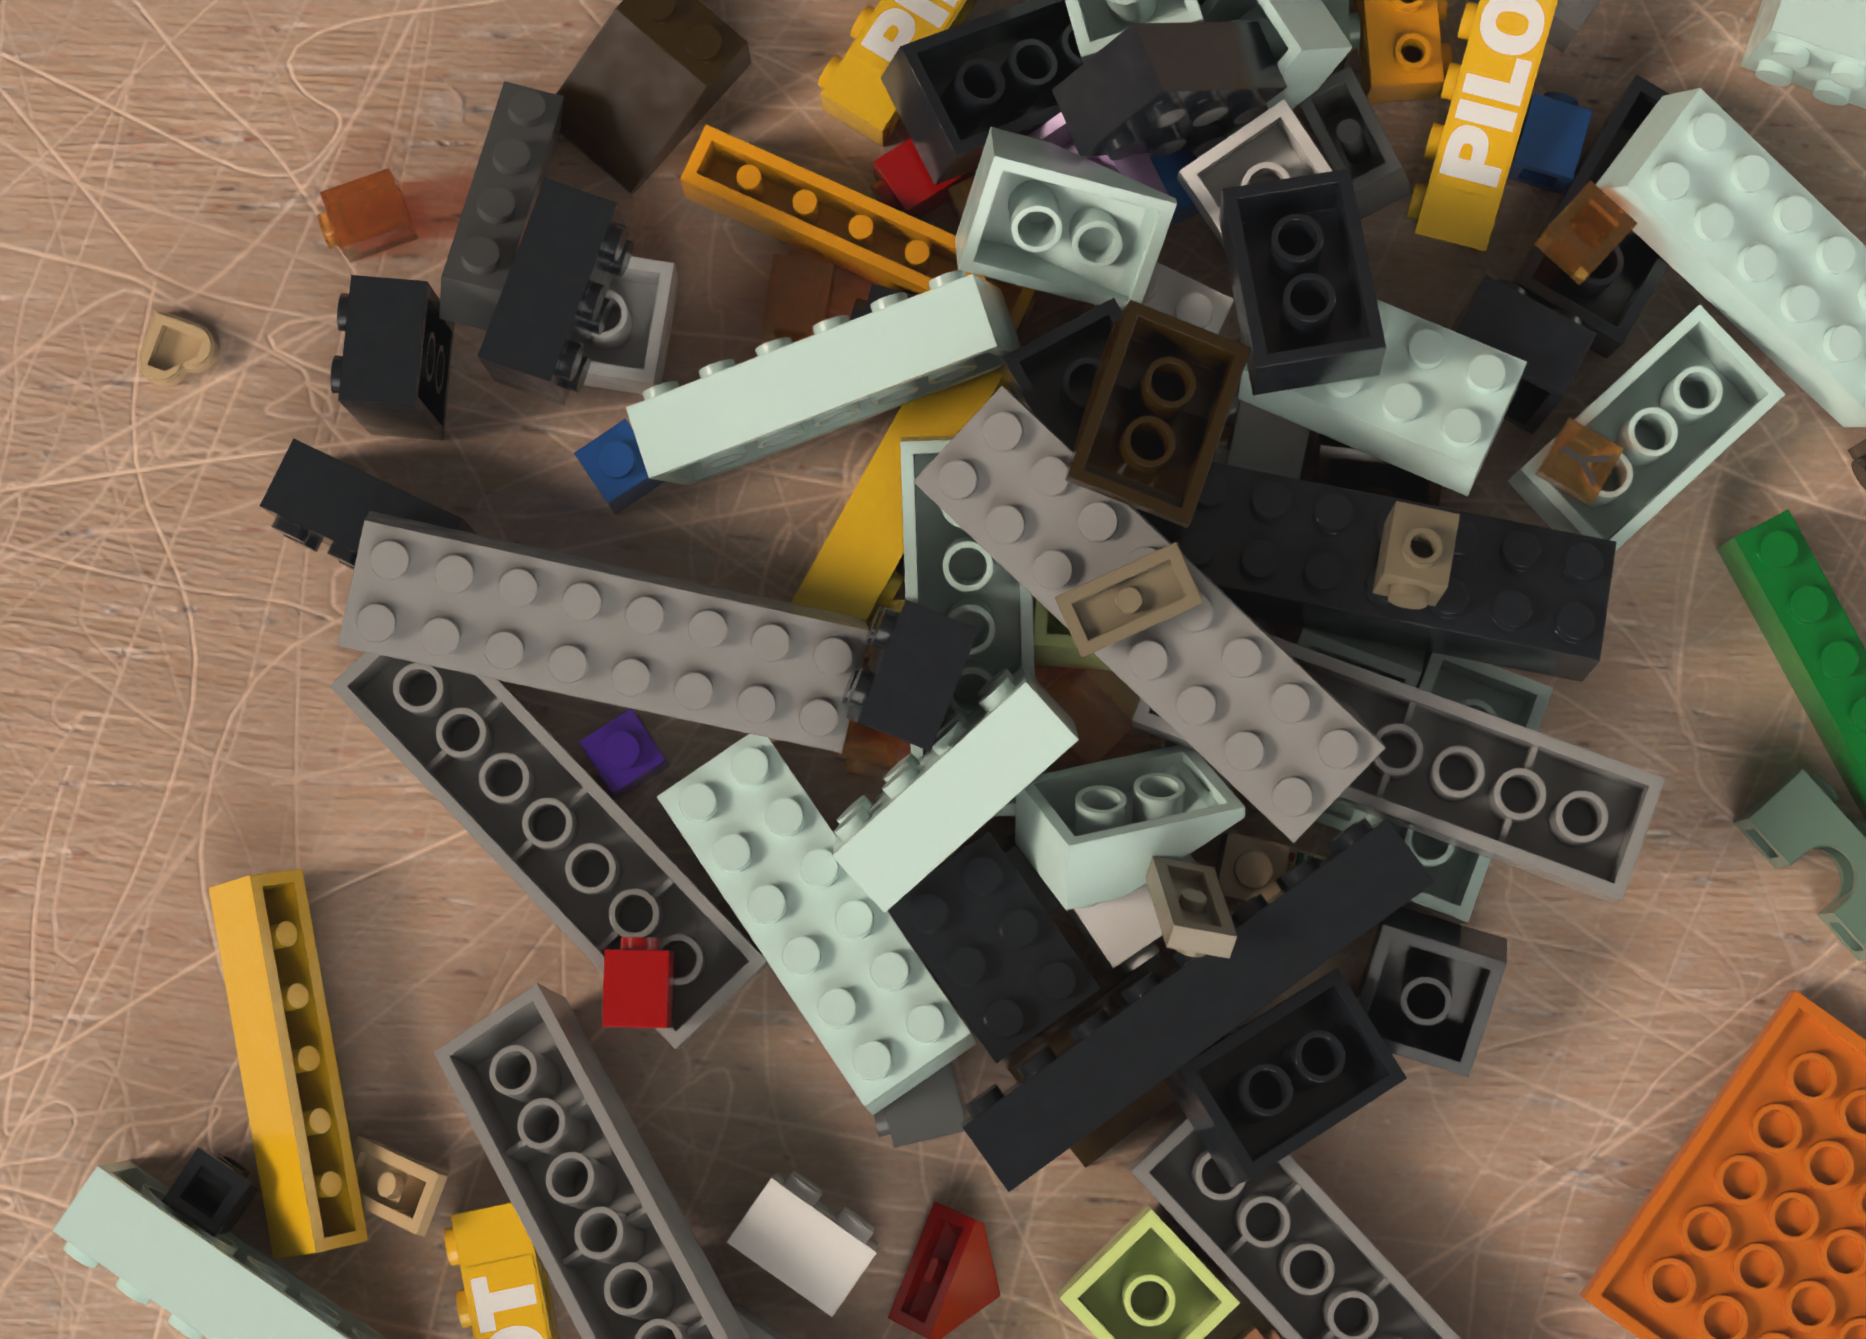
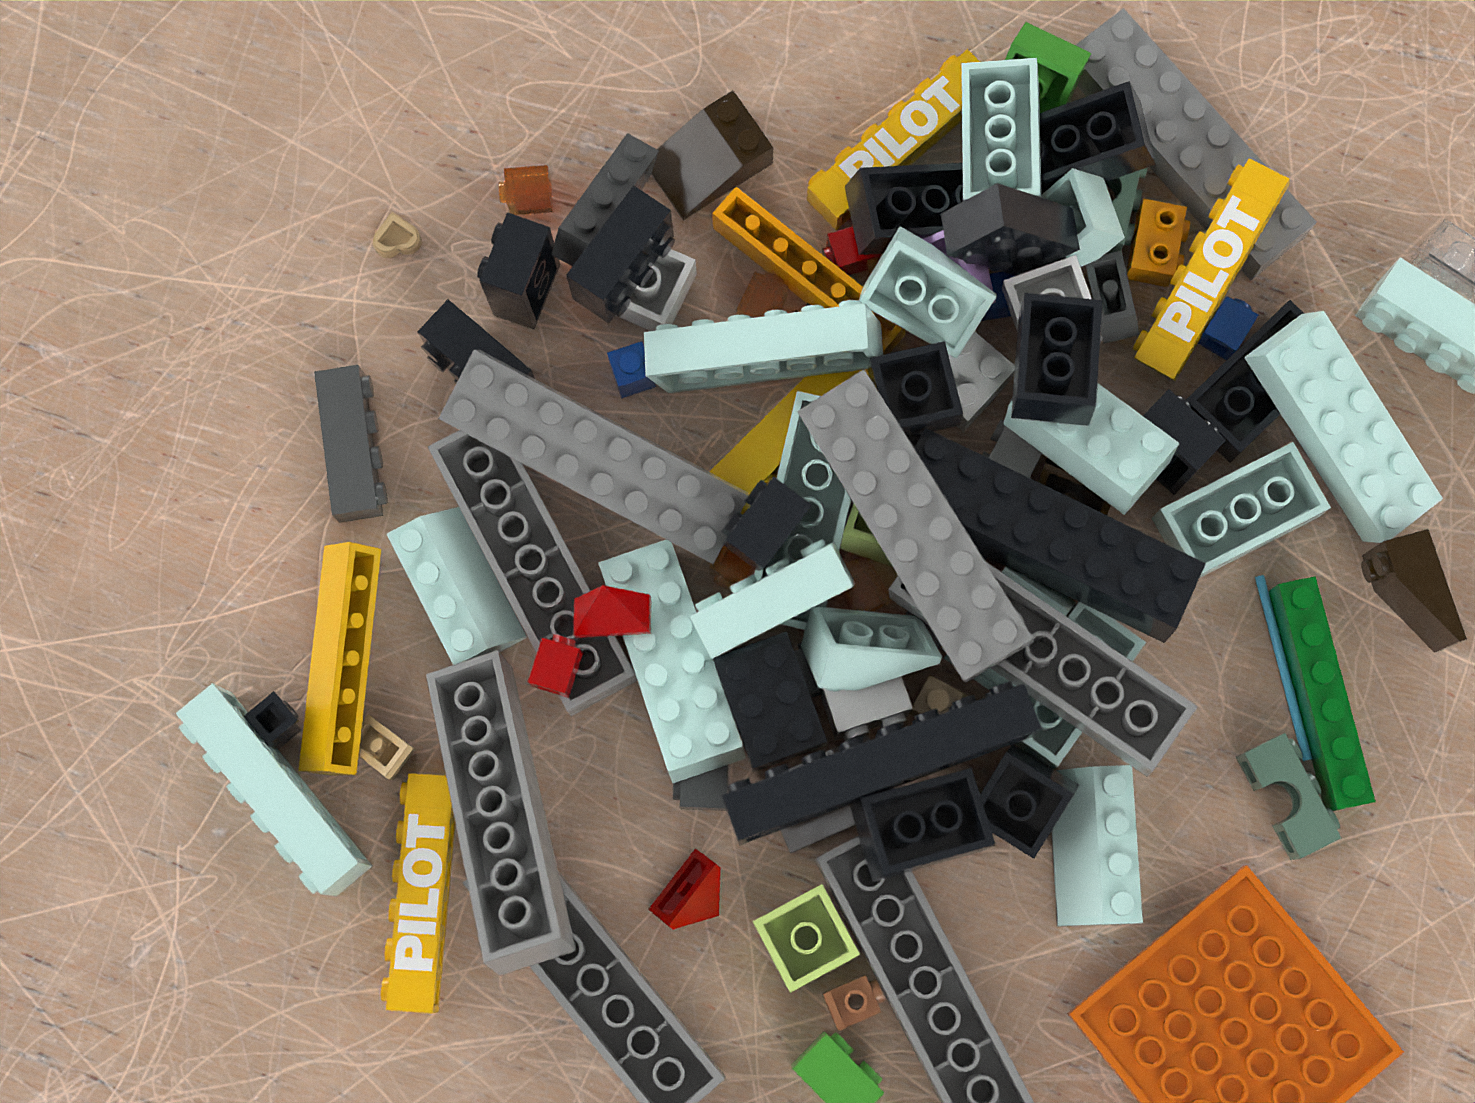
camera: 20 degrees right, 5 degrees down
dark purple brick [579,708,671,799] -> none
white brick [727,1170,879,1317] -> none
dark tan plate [1054,542,1204,658] -> none
dark brown slope [1065,300,1251,528] -> none
dark tan plate [1145,856,1237,959] -> none
dark tan brick [1372,501,1460,609] -> none
clear orange brick [1534,181,1638,285] -> none
clear orange tile [1535,417,1624,505] -> none
none -> dark grey brick [314,365,388,523]
none -> light aqua slope [387,507,527,665]
none -> red slope [574,585,651,638]
none -> light aqua slope [1051,765,1143,926]
none -> medium azure axle [1255,575,1312,761]

